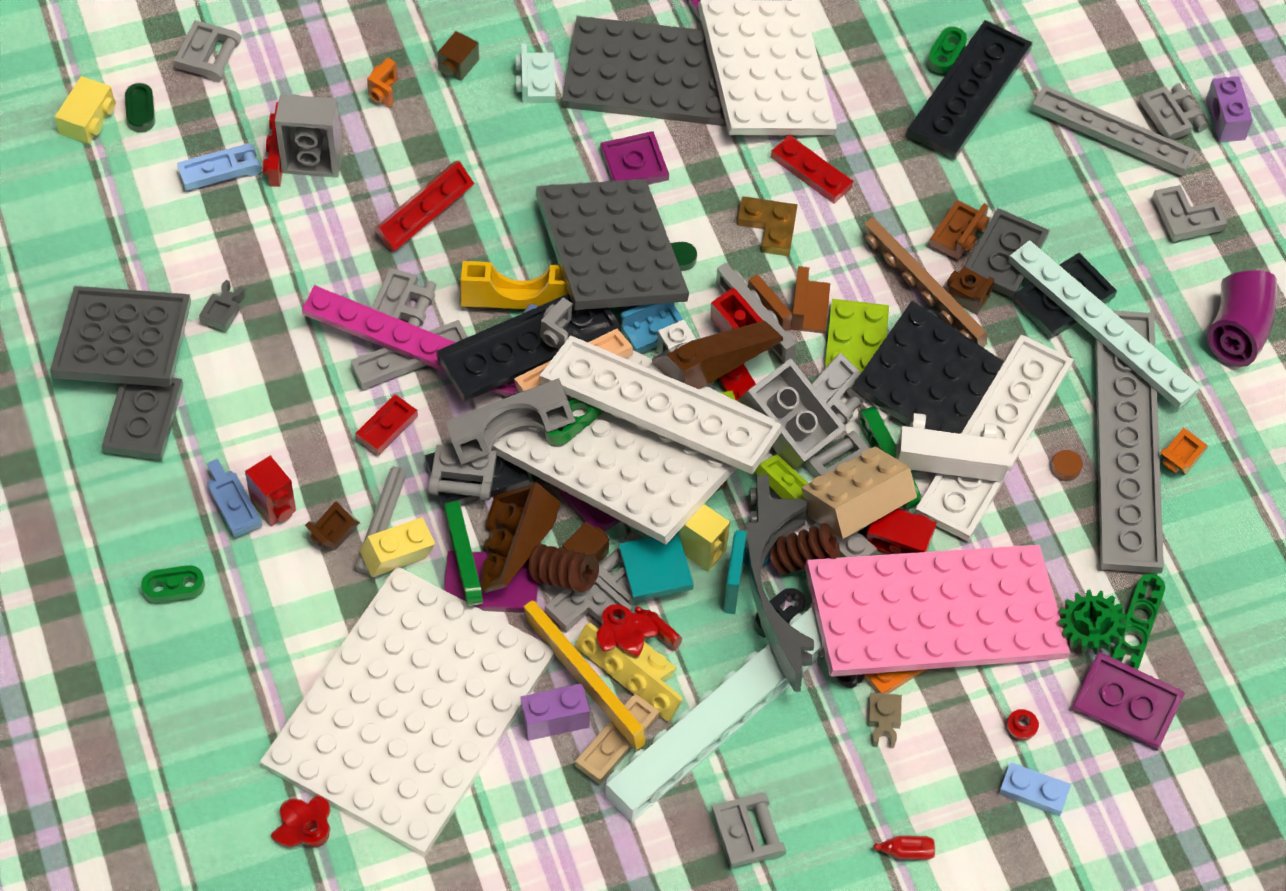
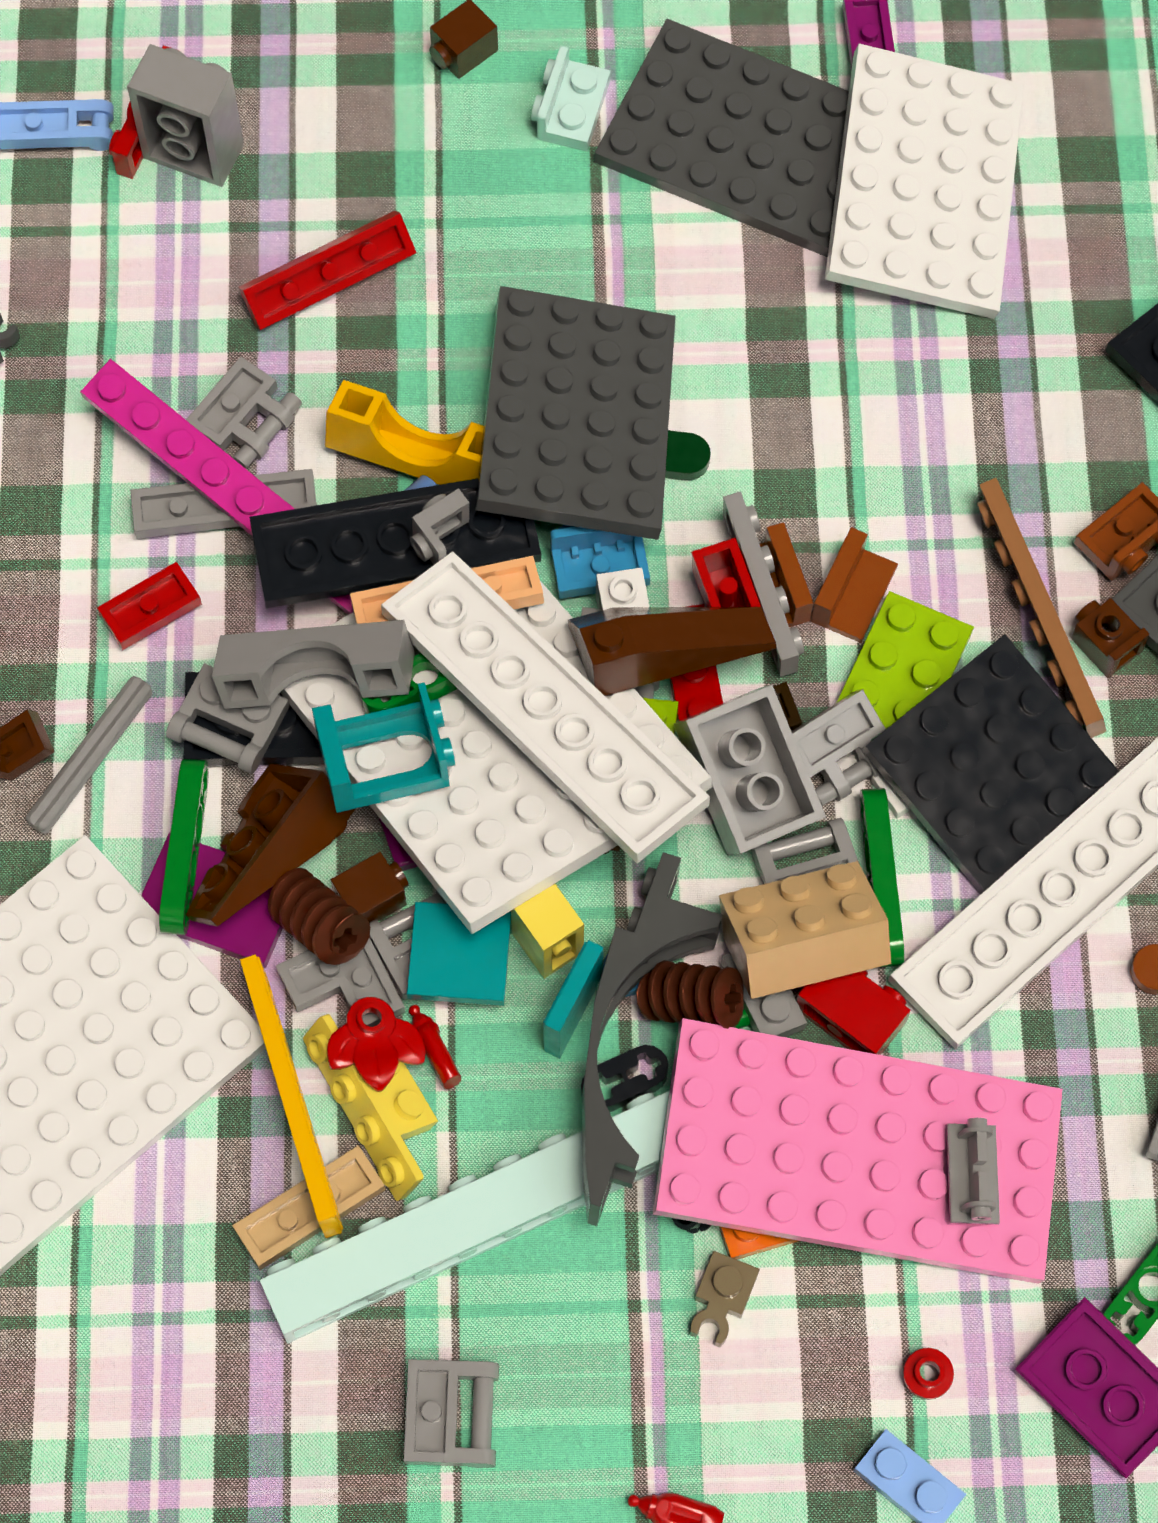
camera: 20 degrees right, 10 degrees up
light yellow brick [359,517,435,577] -> none
orange bracket [367,58,398,108] -> none
medium lavender brick [520,683,590,741] -> none
magenta tile [600,131,669,185] -> none
pearl gold plate [737,196,798,257] -> none
lime plate [755,454,808,499] -> none
red plate [771,134,853,204] -> none
white brick [896,413,1014,482] -> none
green gear [1059,590,1127,655] -> none
none -> teal panel [312,682,456,813]
none -> light grey hinge [946,1118,1000,1225]

